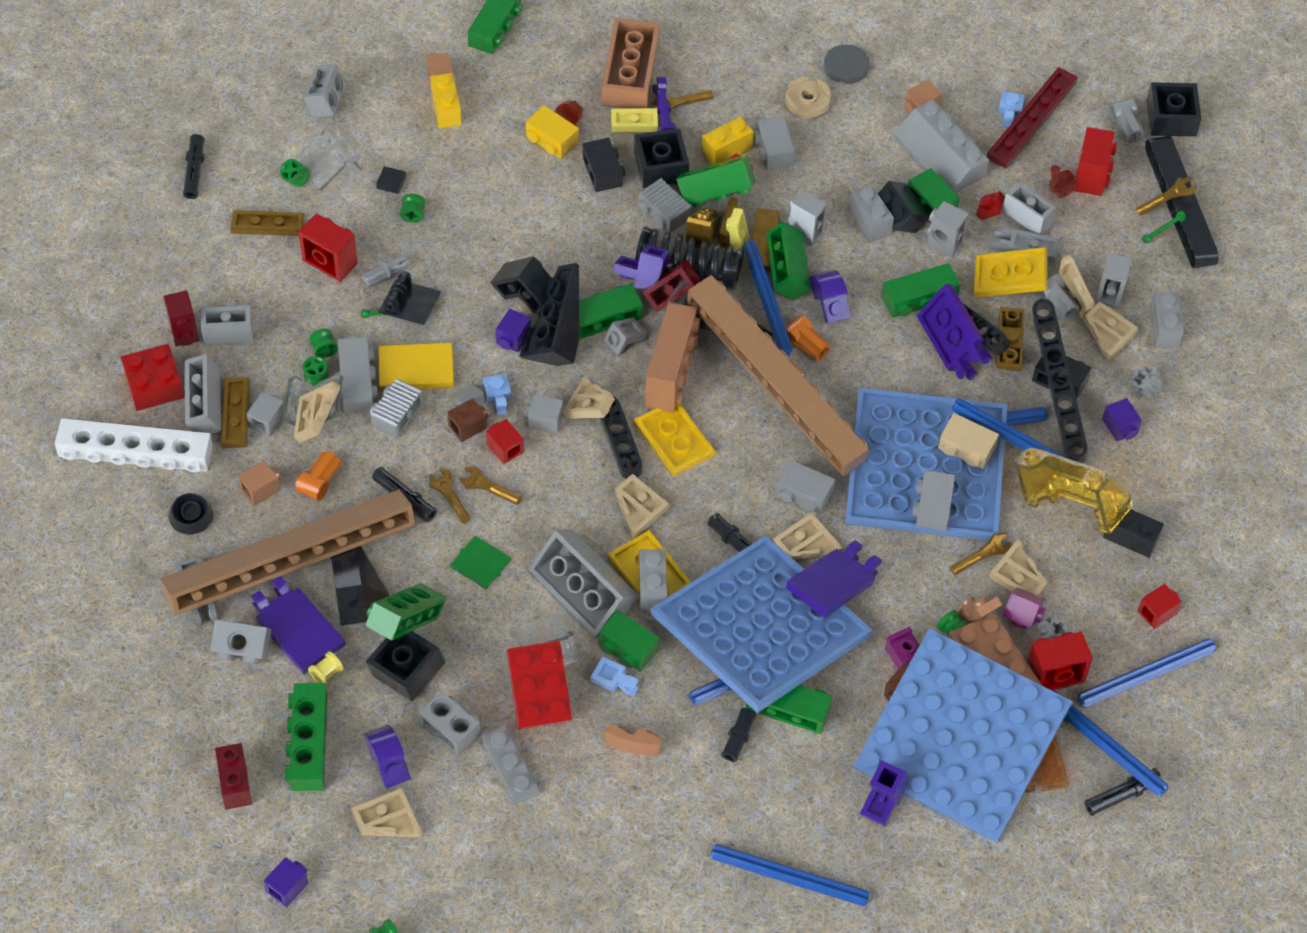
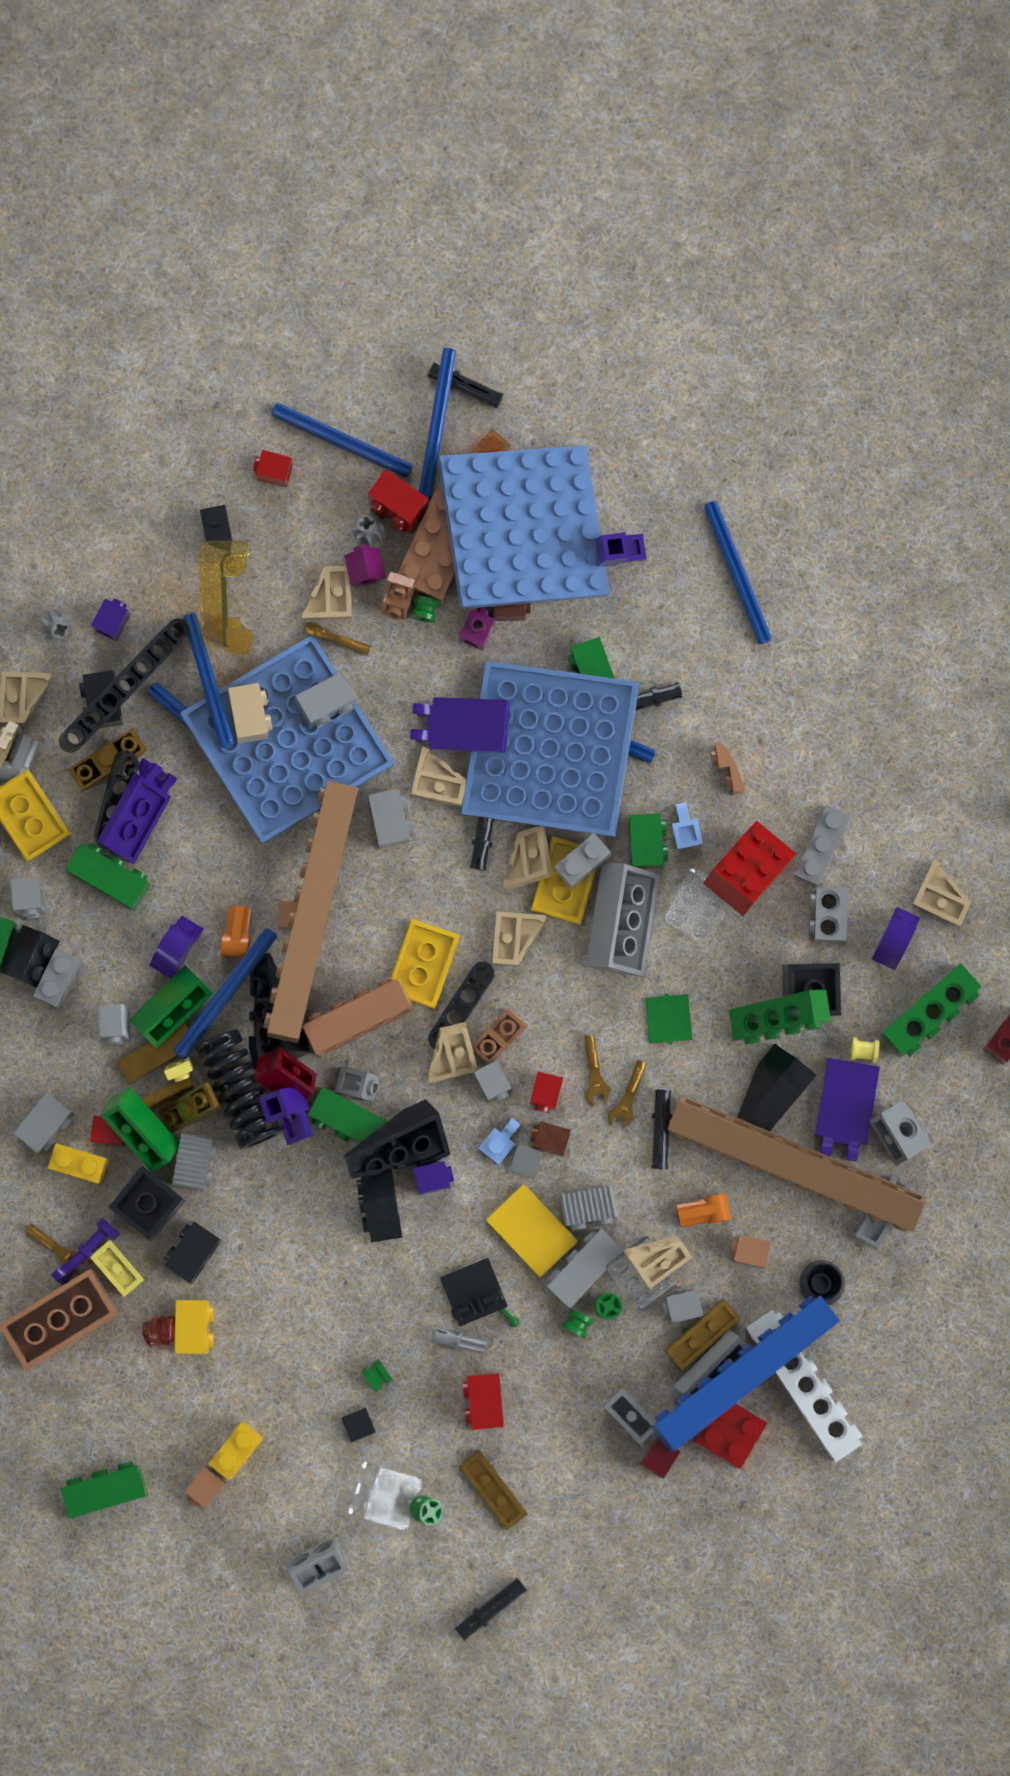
camera: 125 degrees left, 25 degrees up
none -> nougat slope [472,1008,528,1064]
none -> tan wing [503,826,552,890]
none -> blue brick [651,1295,840,1453]

